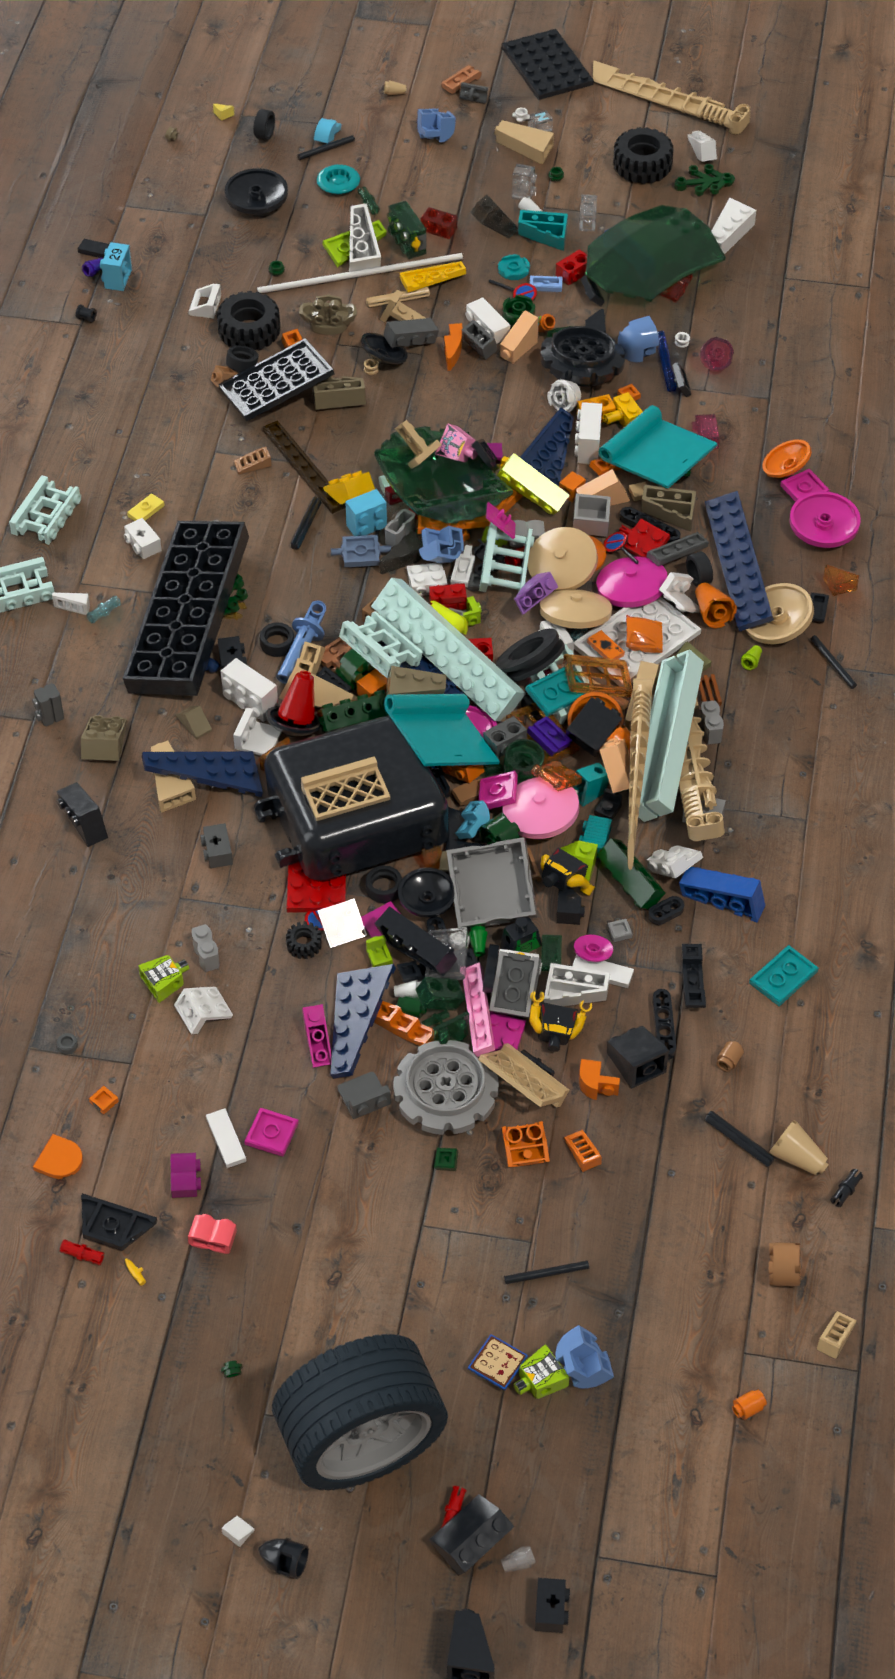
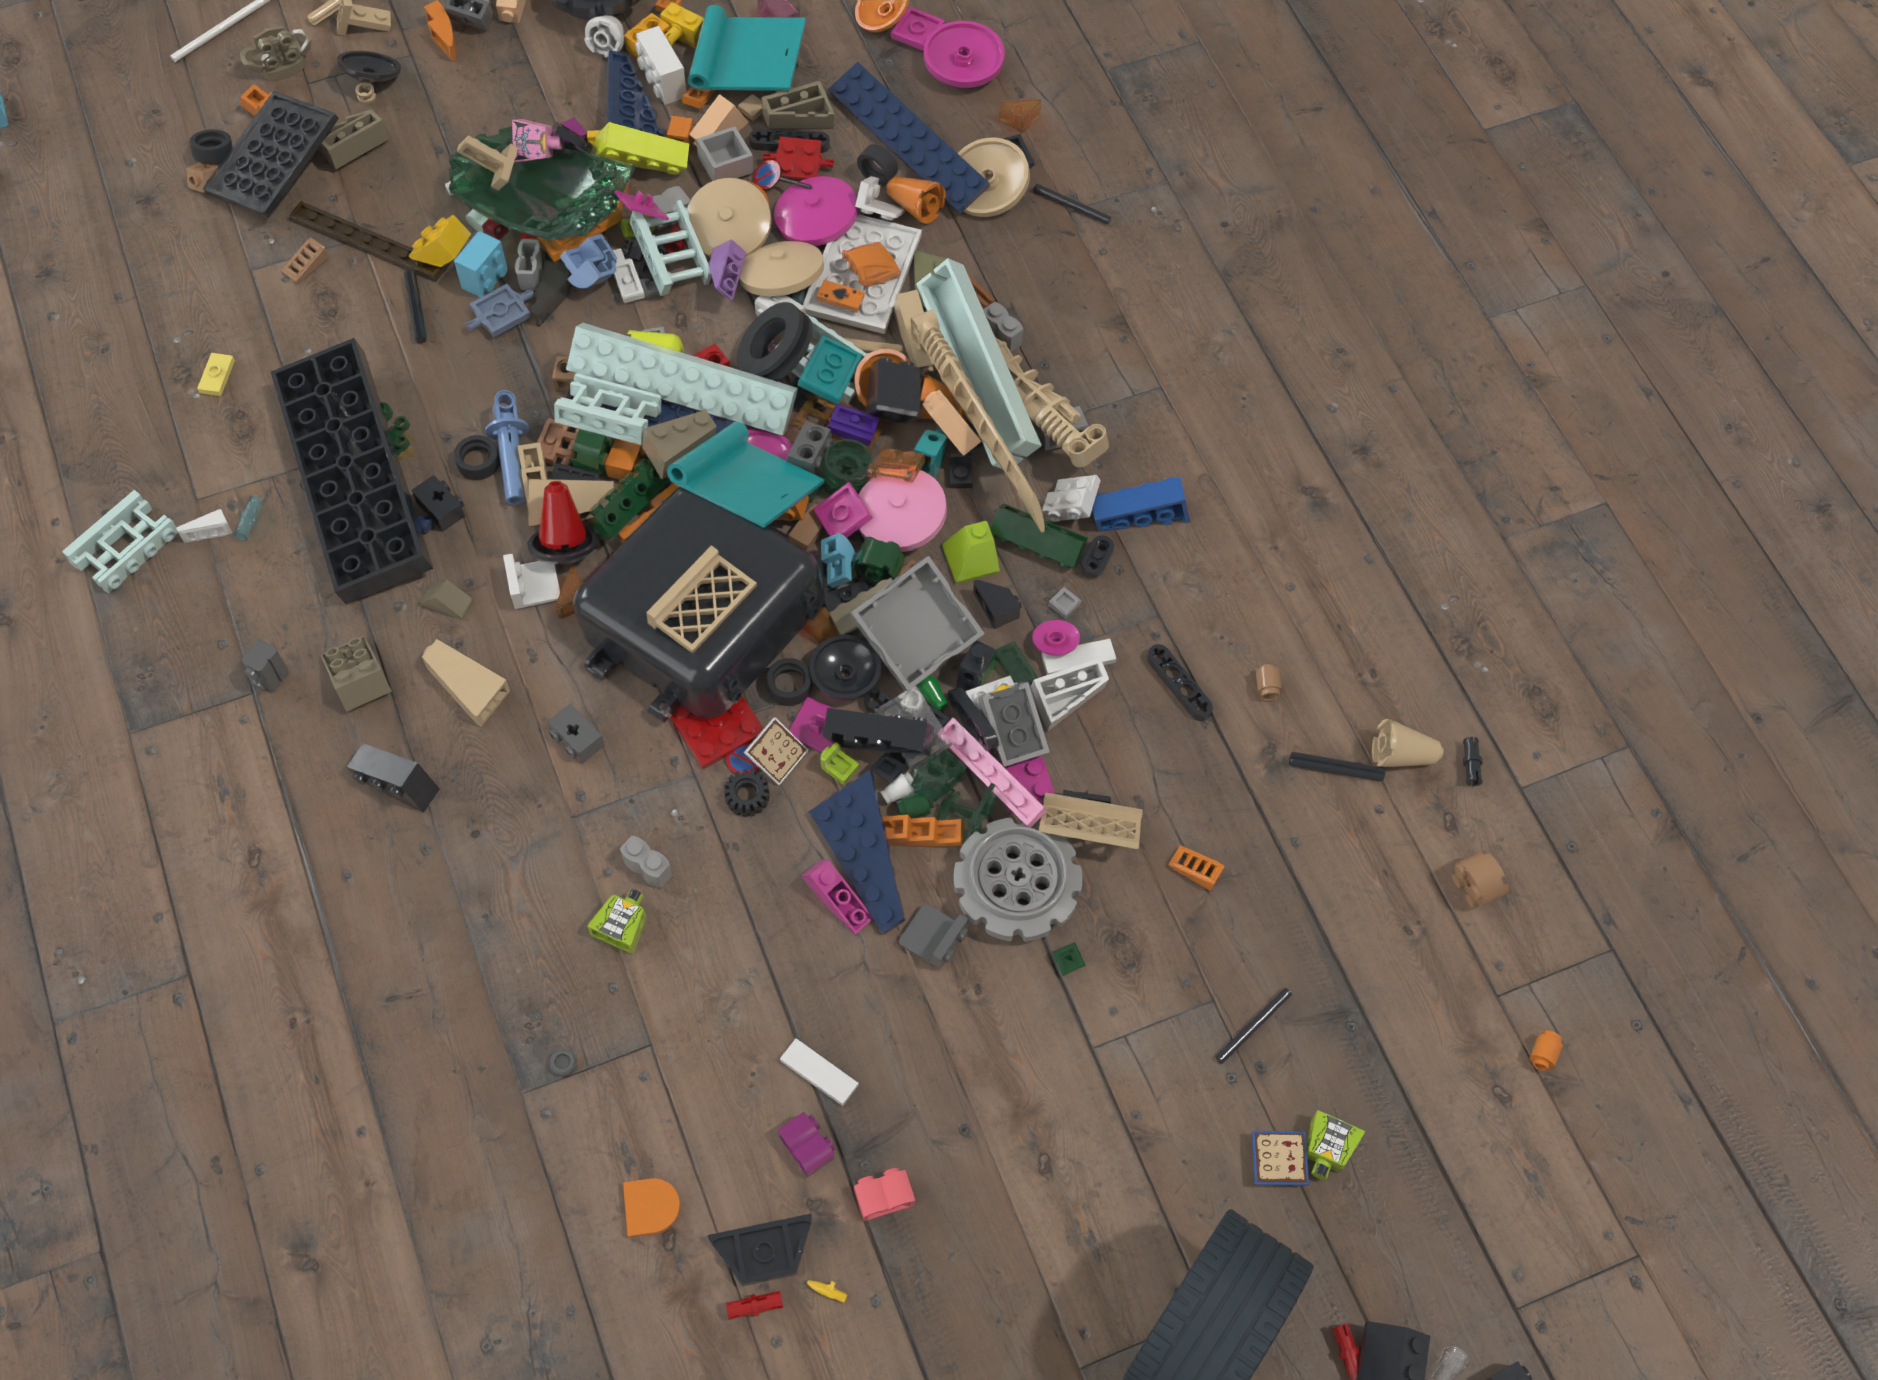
camera: 35 degrees left, 10 degrees up
light aqua fence [9,475,81,545] -> none
orange plate [89,1086,119,1114] -> none
white brick [124,518,162,560] -> none
dark blue wing [142,751,263,797] -> none
white bracket [174,987,233,1034] -> none
white tile [188,284,221,318] -> none
black tyre [217,291,281,350] -> none
white brick [221,658,278,722] -> none
dark green plate [221,1361,243,1378] -> none
dark pink plate [244,1108,299,1157] -> none
dark green plate [269,260,285,275] -> none
dark grey brick [383,318,439,348] -> none
white plate [407,563,447,596] -> none
red brick [429,583,467,610] -> none
lime bracket [463,596,482,626] -> none
orange slope [501,1121,550,1168] -> none
torso [529,991,592,1052] -> none
black torso [541,847,595,896] -> none
medium blue brick [555,1325,614,1388] -> none
clear orange piece [563,654,633,697] -> none
teal brick [579,815,612,858] -> none
orange brick [579,1059,620,1100] -> none
black slope [607,1025,669,1089] -> none
dark grey tile [647,532,709,566] -> none
black slope [682,944,706,1008] -> none
lime cone [741,645,762,670] -> none
teal tile [749,945,819,1006] -> none
tan slope [817,1311,857,1358] -> none

